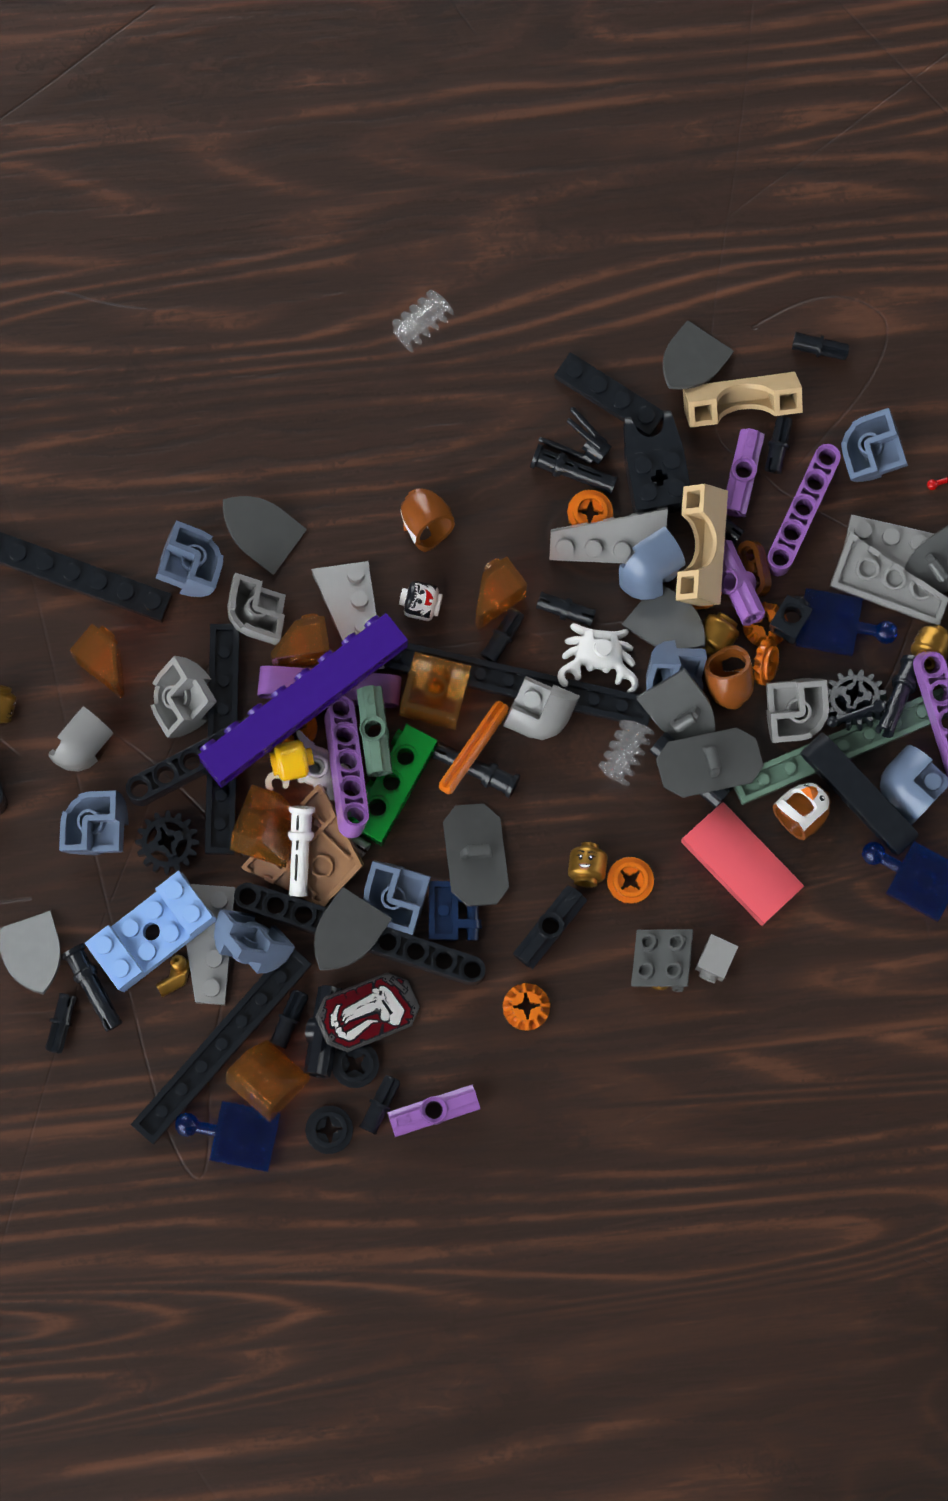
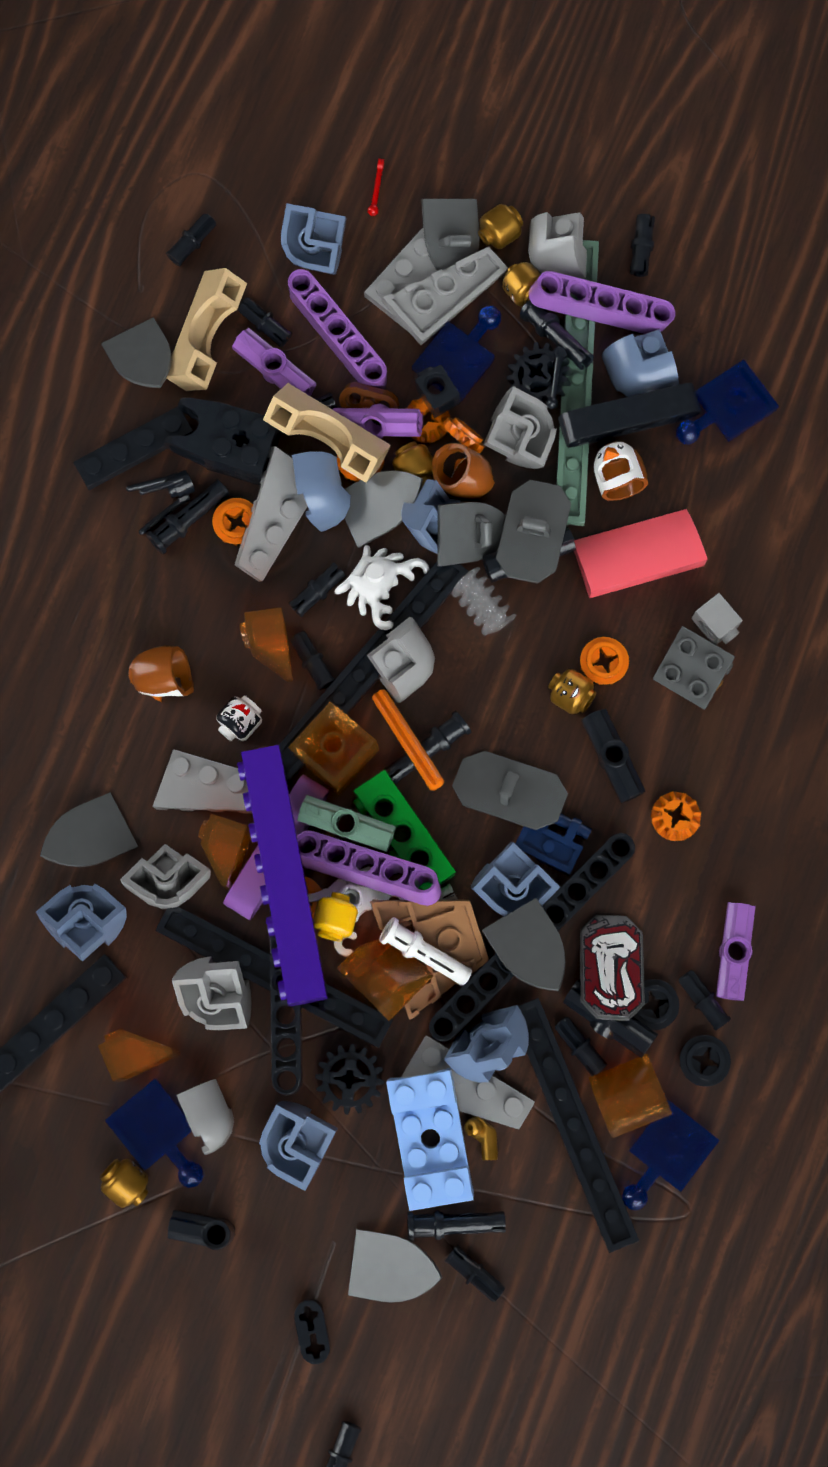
camera: 60 degrees left, 0 degrees up
none -> clear blue plate [105,1079,204,1188]

